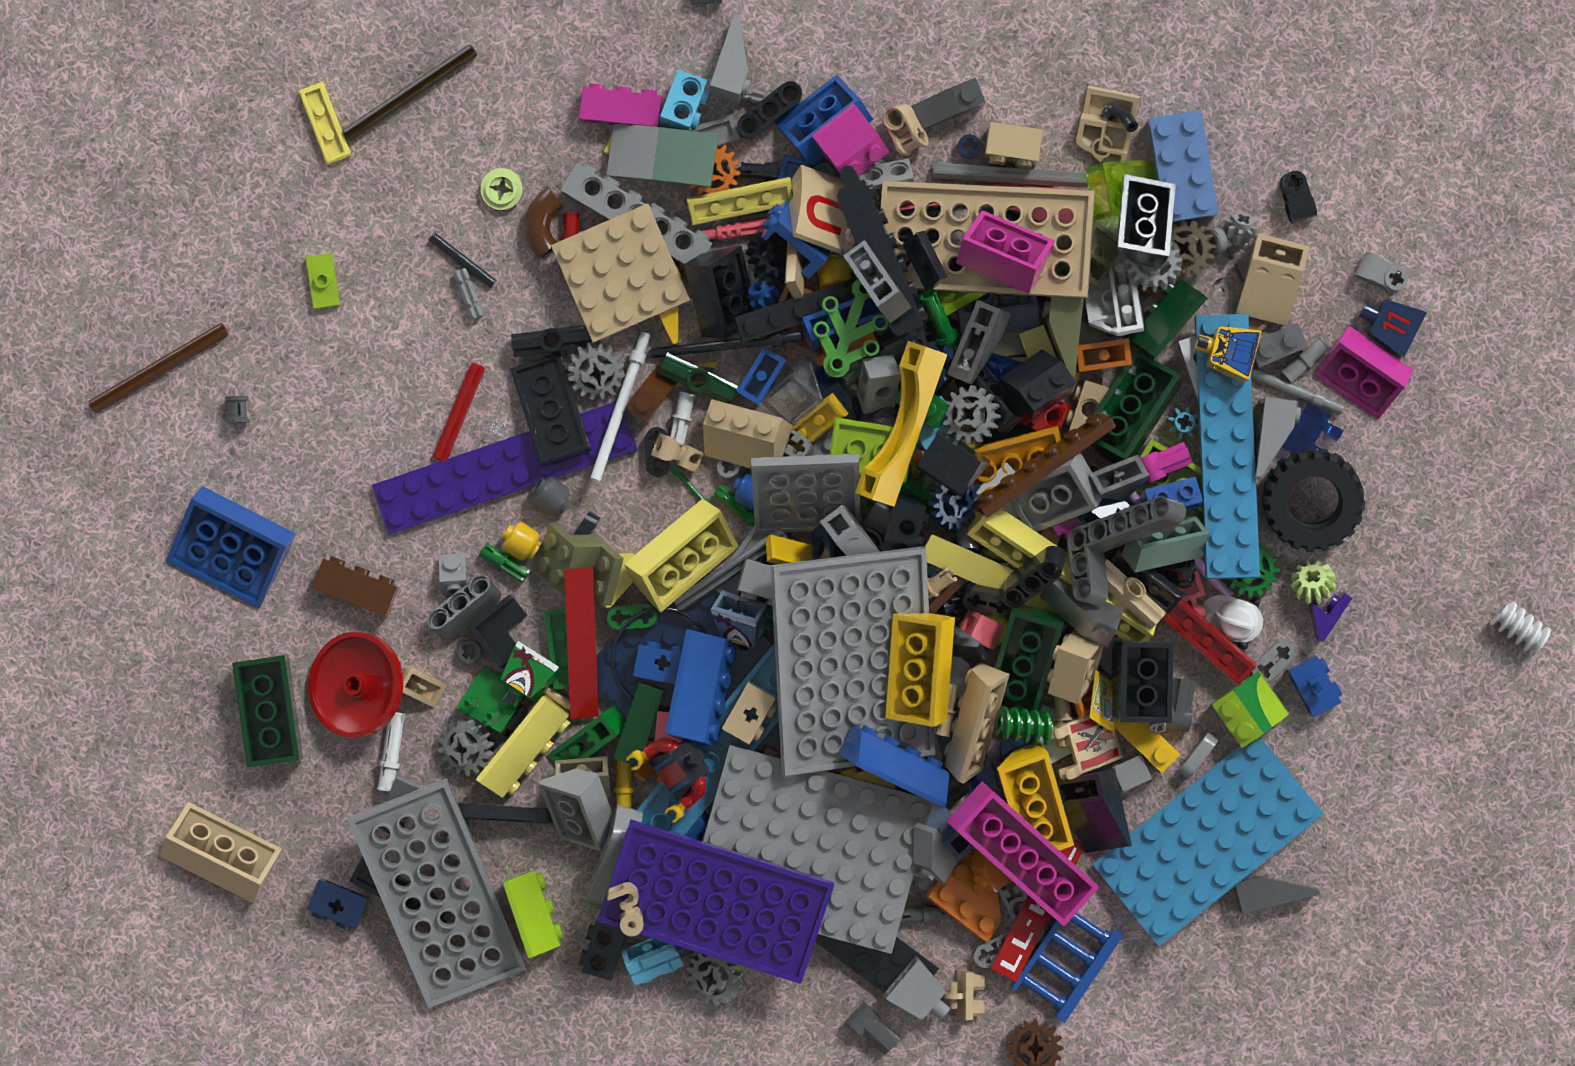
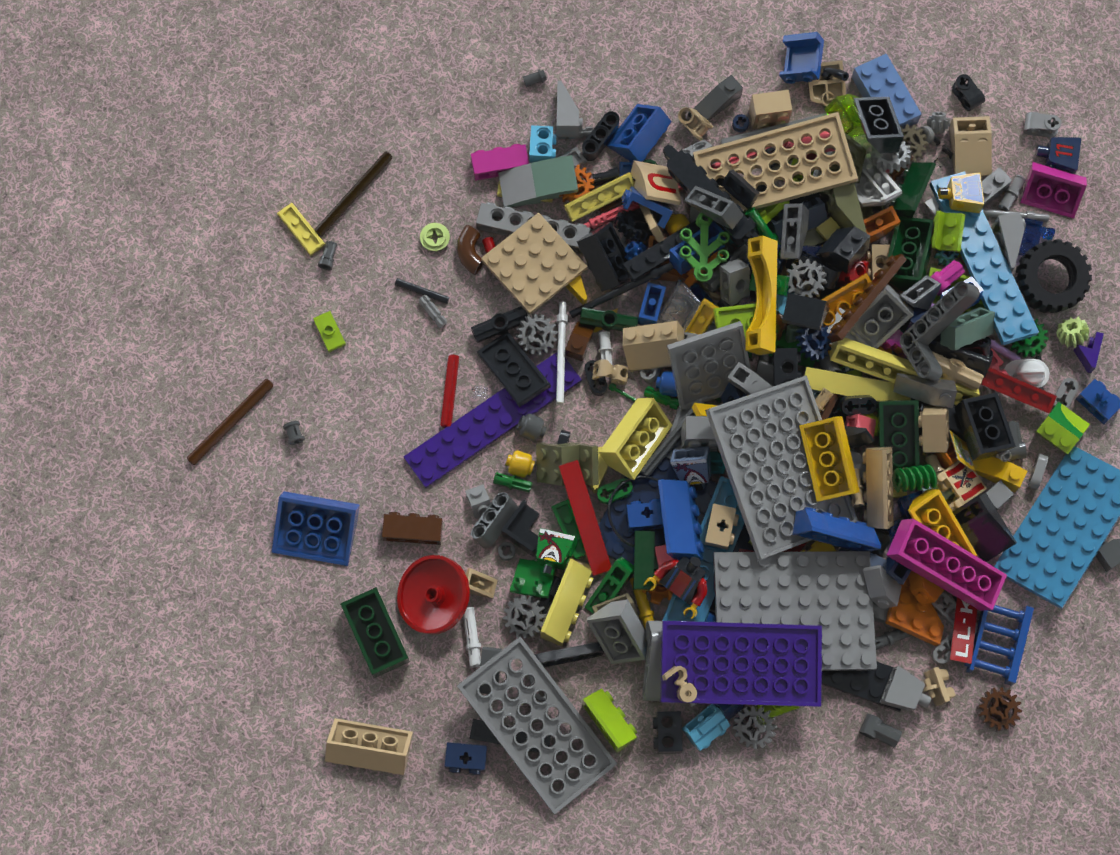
camera: 20 degrees left, 15 degrees down
dark pink slope [812,103,889,176] -> none
dark pink slope [956,210,1055,294] -> none
black beam [1001,546,1066,608] -> none
none -> dark grey pin [318,241,338,270]
none -> blue panel [779,32,824,84]
none -> lime bracket [931,211,965,252]

